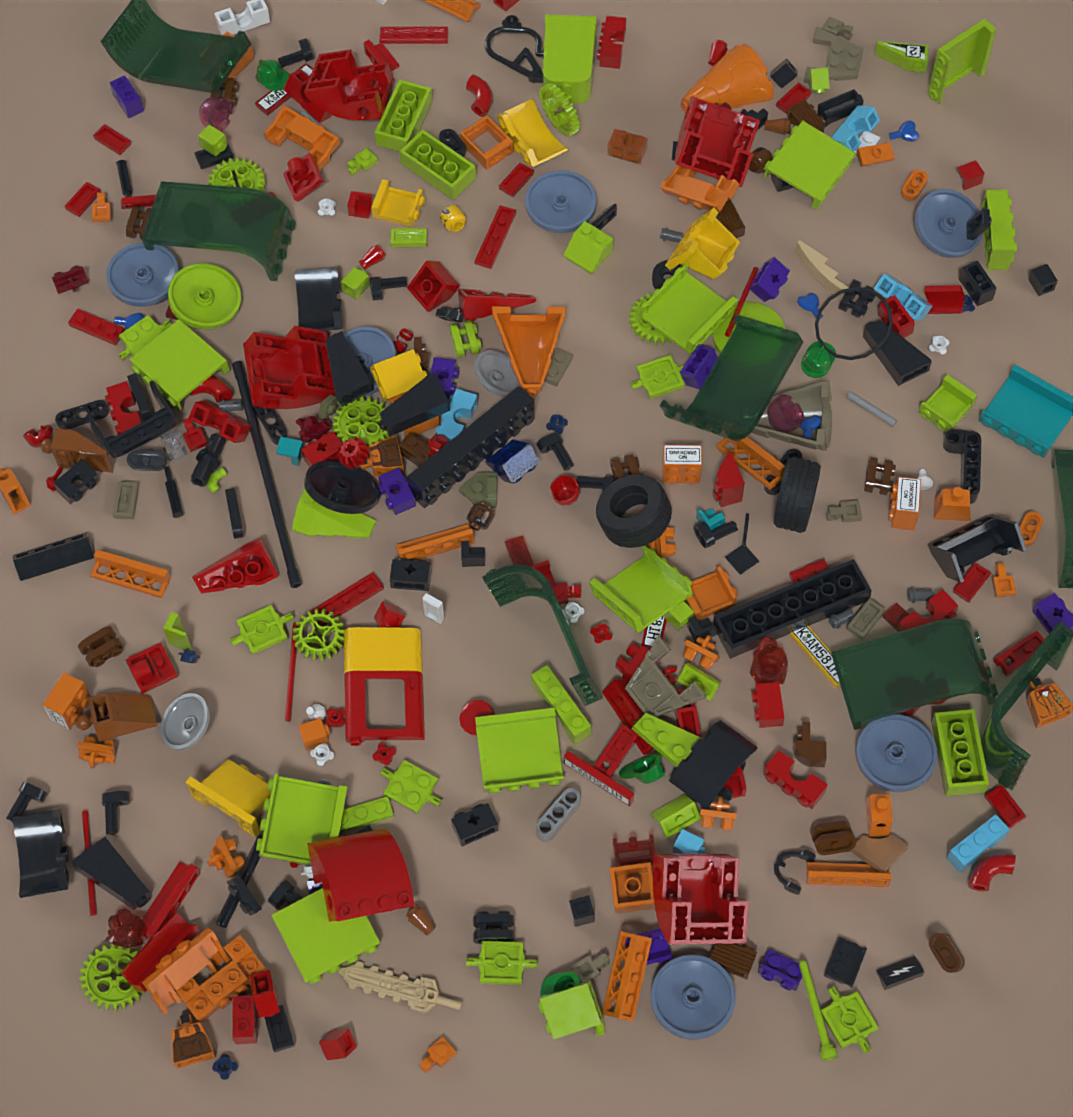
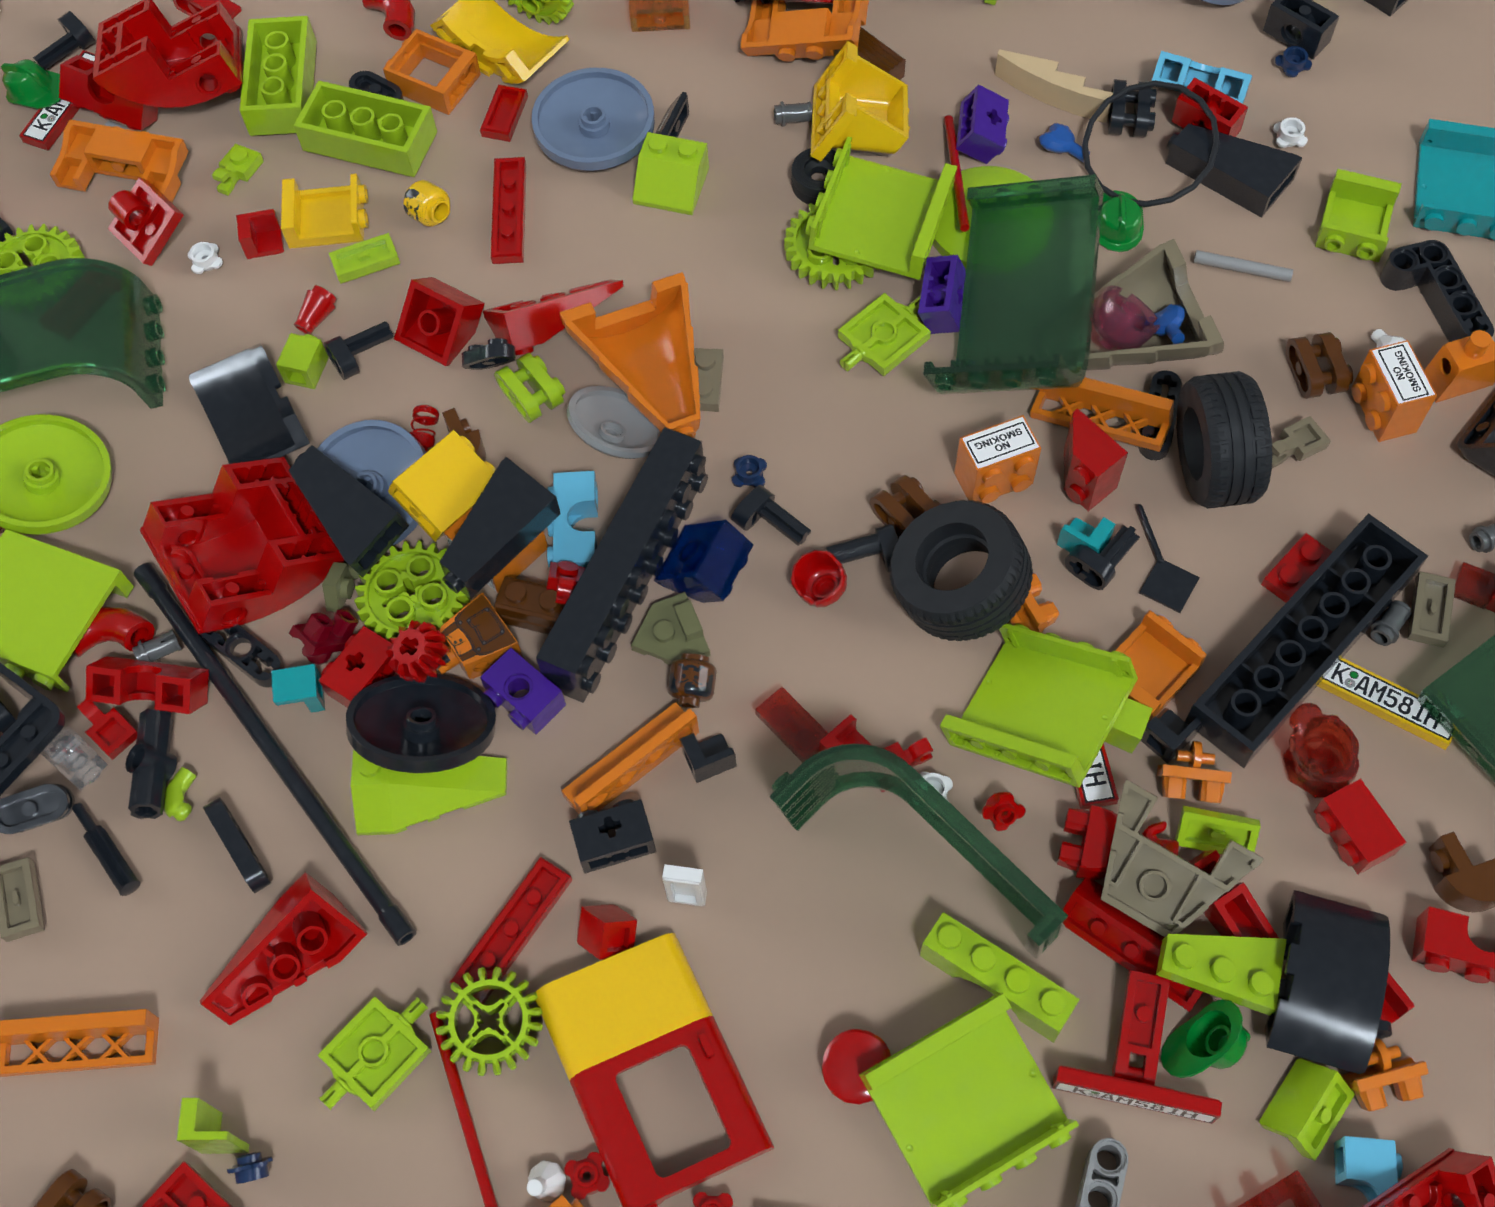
camera: 20 degrees left, 0 degrees up
dark purple brick [430,357,459,400] -> none
red panel [924,285,965,314] -> none

